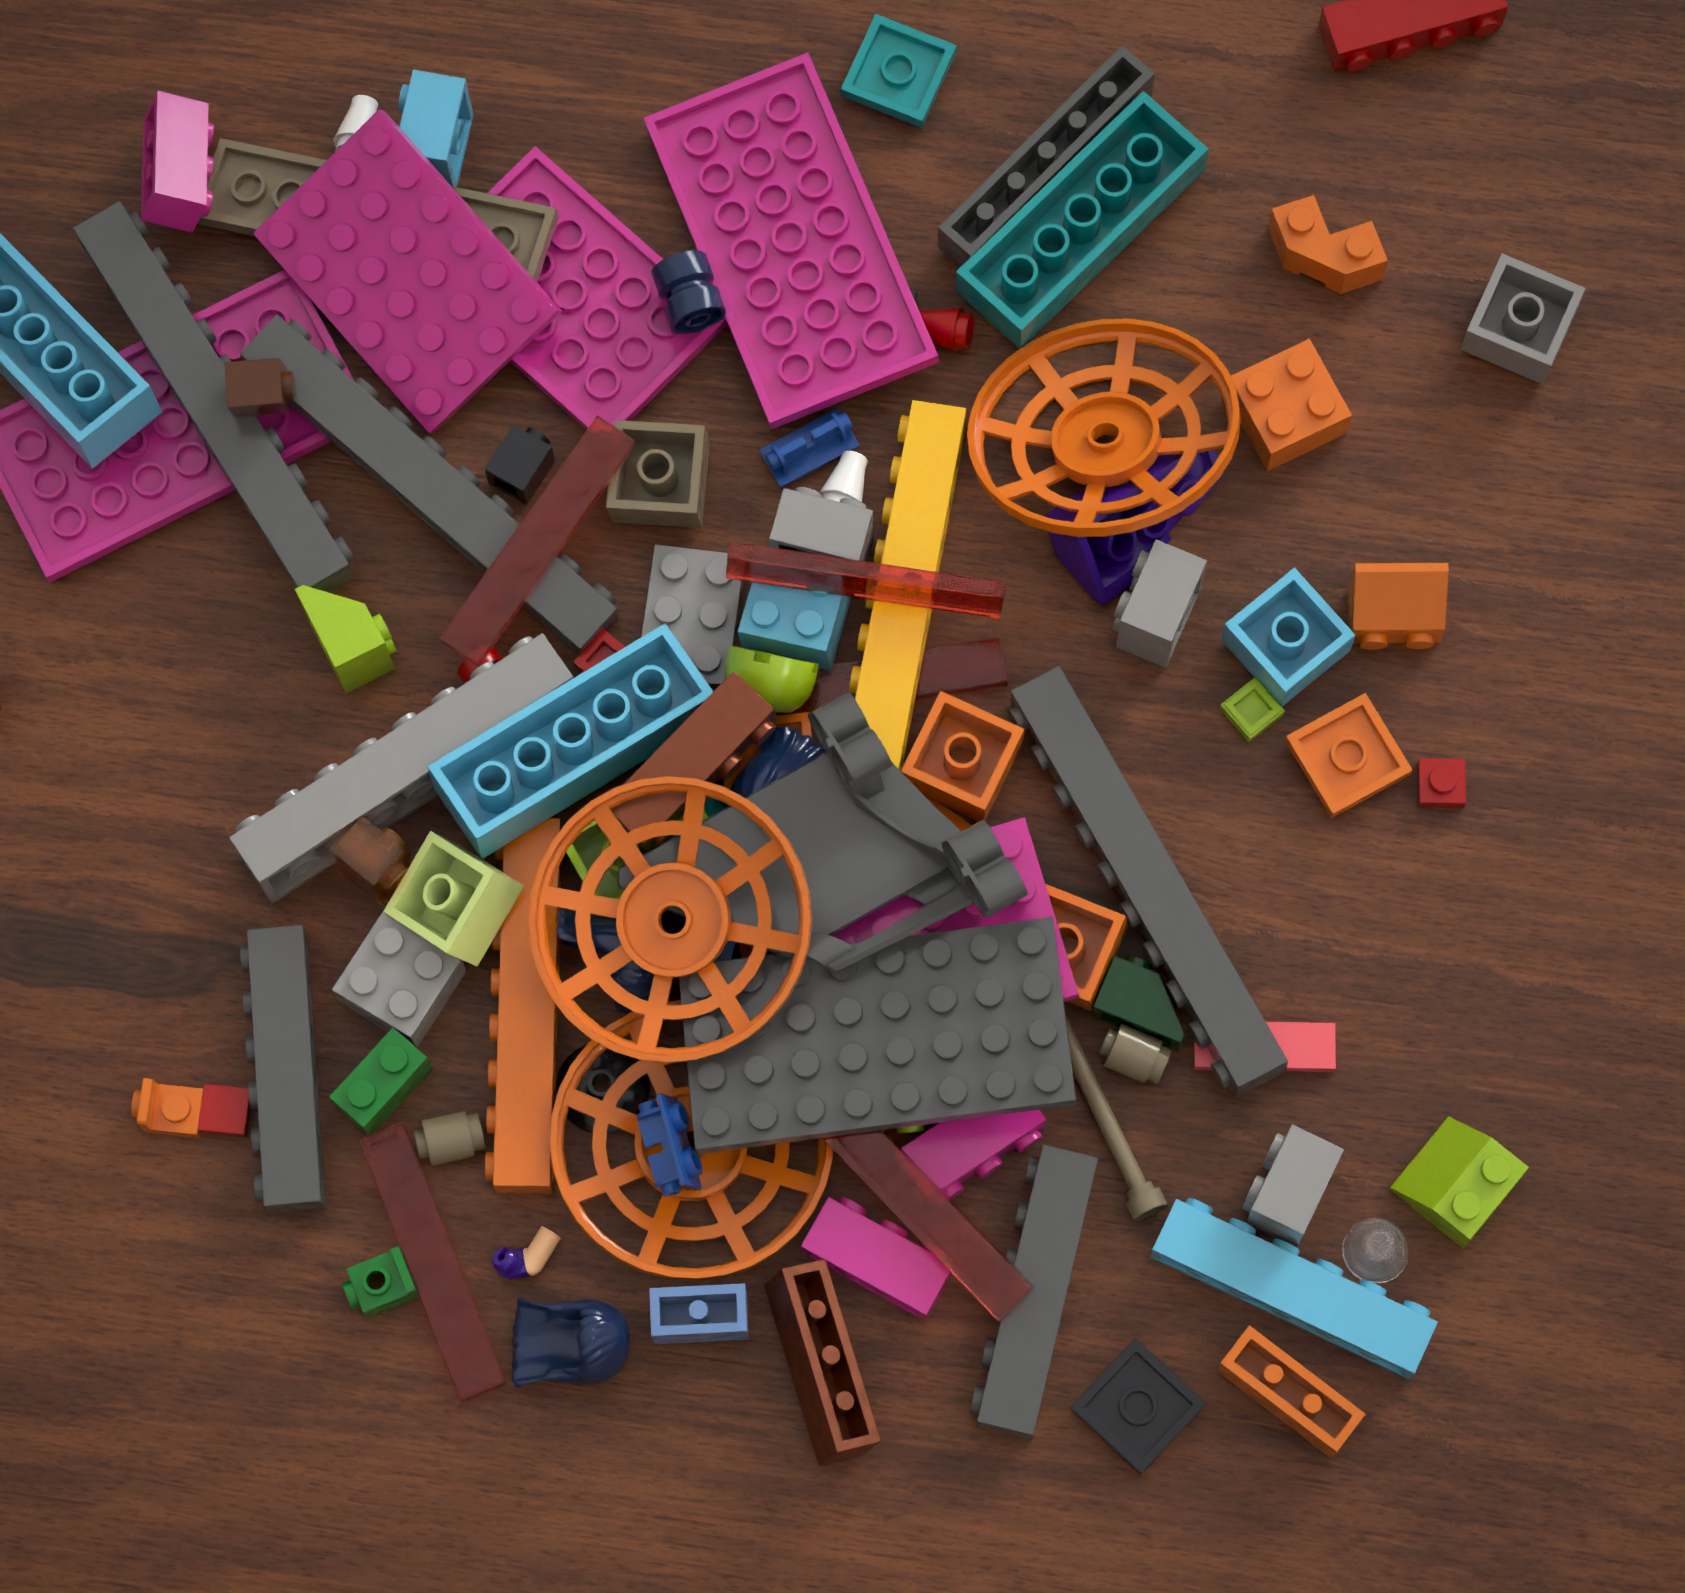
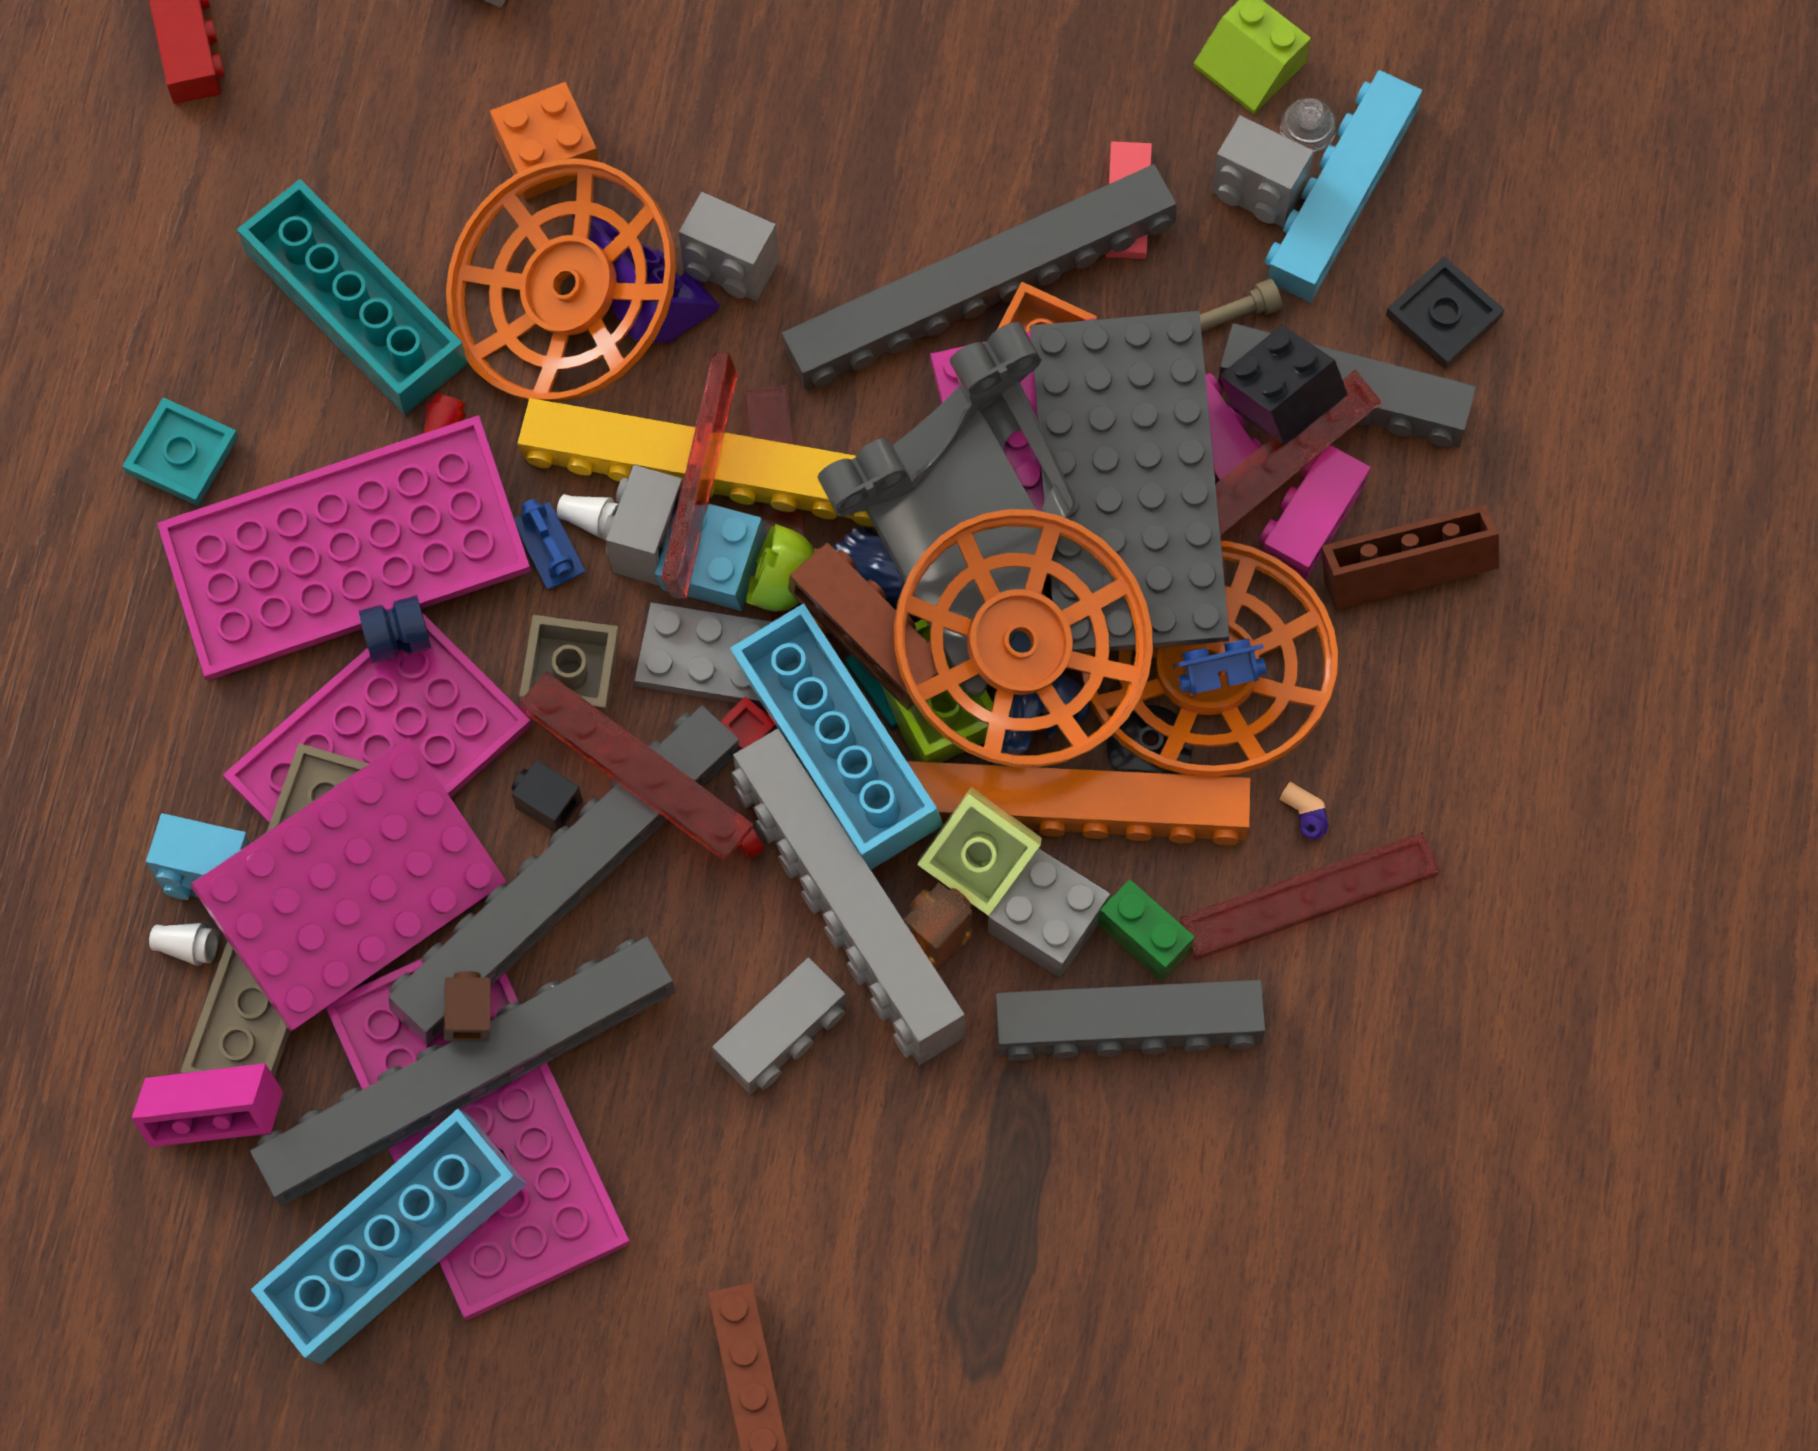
camera: 90 degrees left, 5 degrees down
orange bracket [131,1078,203,1138] -> none
red tile [198,1084,250,1137] -> none
lime slope [295,585,397,694] -> none
green brick [342,1246,420,1318] -> none
dark tan brick [414,1111,485,1166] -> none
dark blue piece [512,1298,630,1388] -> none
medium blue brick [649,1283,749,1344] -> none
orange brick [901,691,1024,822] -> none
dark grey brick [938,45,1155,267] -> none
dark green slope [1092,955,1184,1052] -> none
dark tan brick [1098,1023,1172,1084] -> none
orange brick [1217,1325,1366,1459] -> none
lime tile [1219,677,1285,743] -> none
medium azure brick [1221,567,1355,707] -> none
orange brick [1268,195,1388,294] -> none
orange plate [1285,693,1413,819] -> none
orange slope [1347,563,1449,650] -> none
red plate [1417,758,1466,808] -> none
none -> light grey brick [712,957,846,1095]
none -> black brick [1219,325,1348,446]

